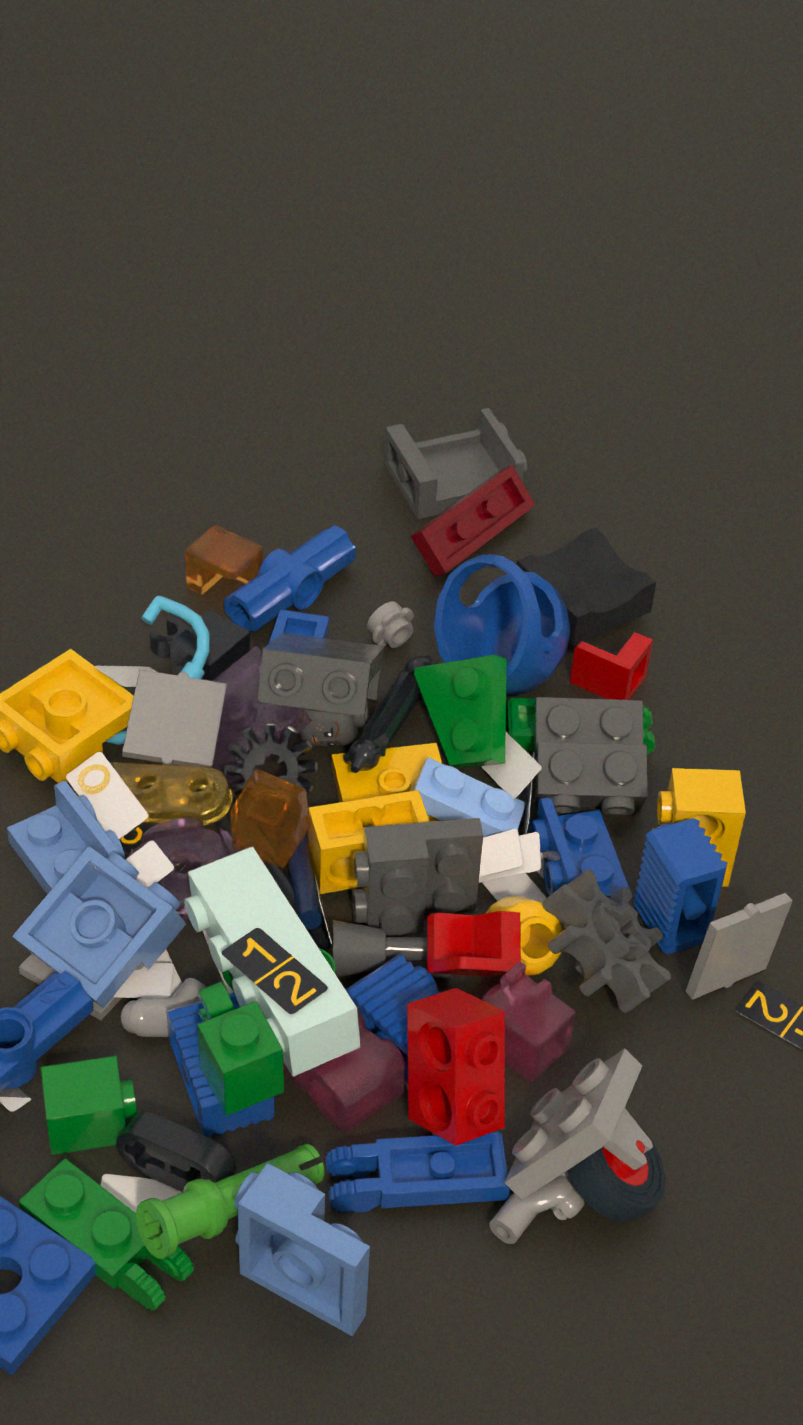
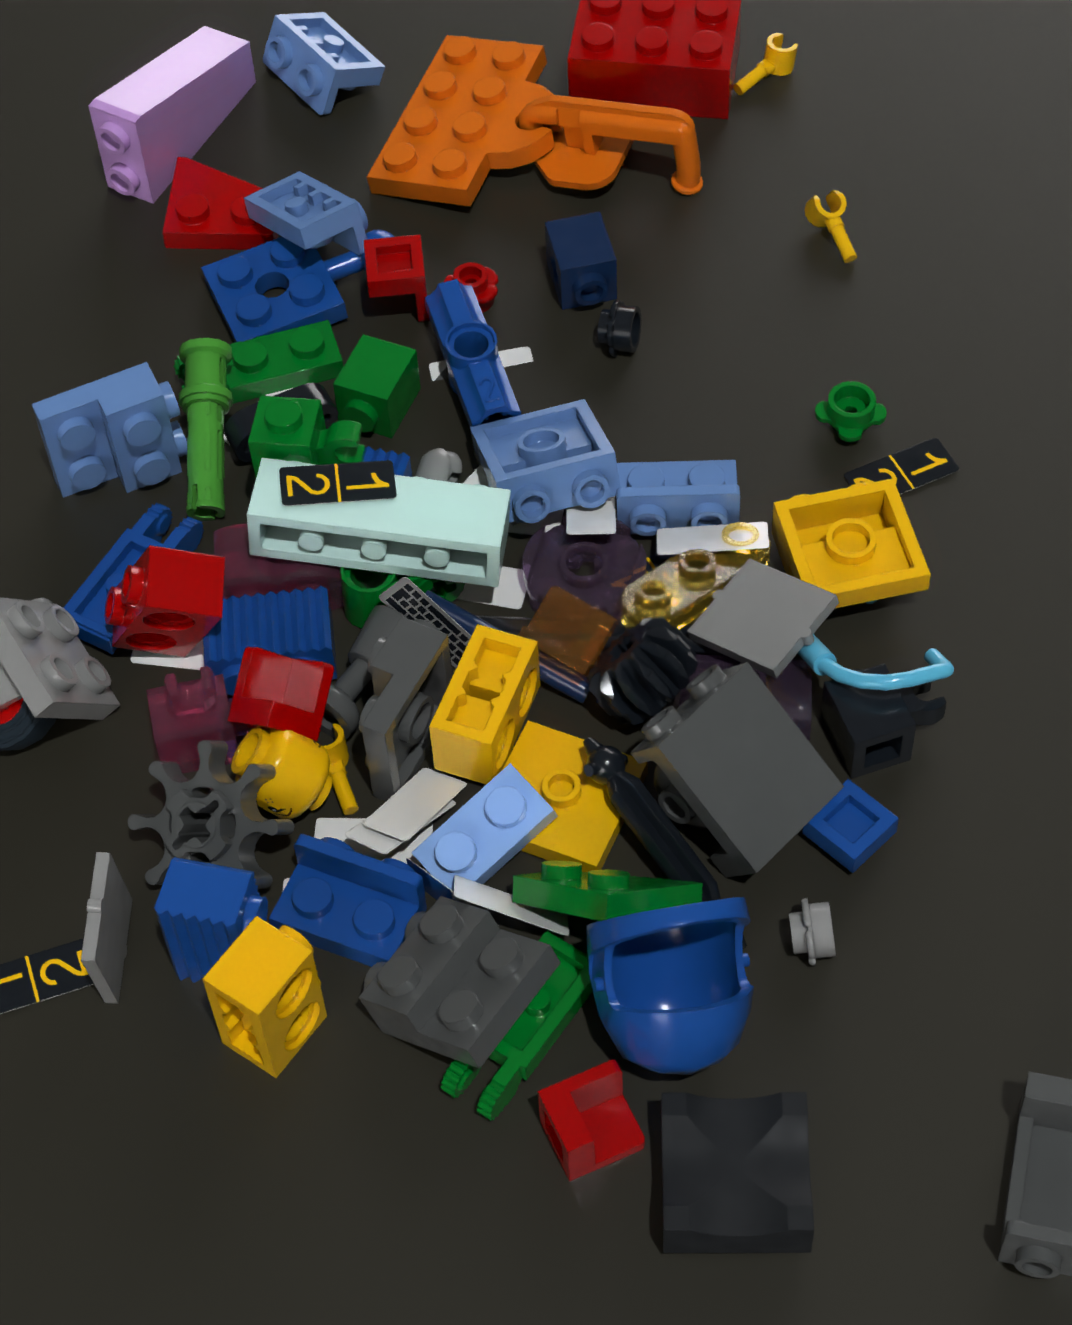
camera: 130 degrees right, 10 degrees up
white sticker [95,666,156,687] -> none
clear orange panel [185,524,263,595] -> none
blue piece [224,525,356,632] -> none
dark red plate [411,465,535,577] -> none

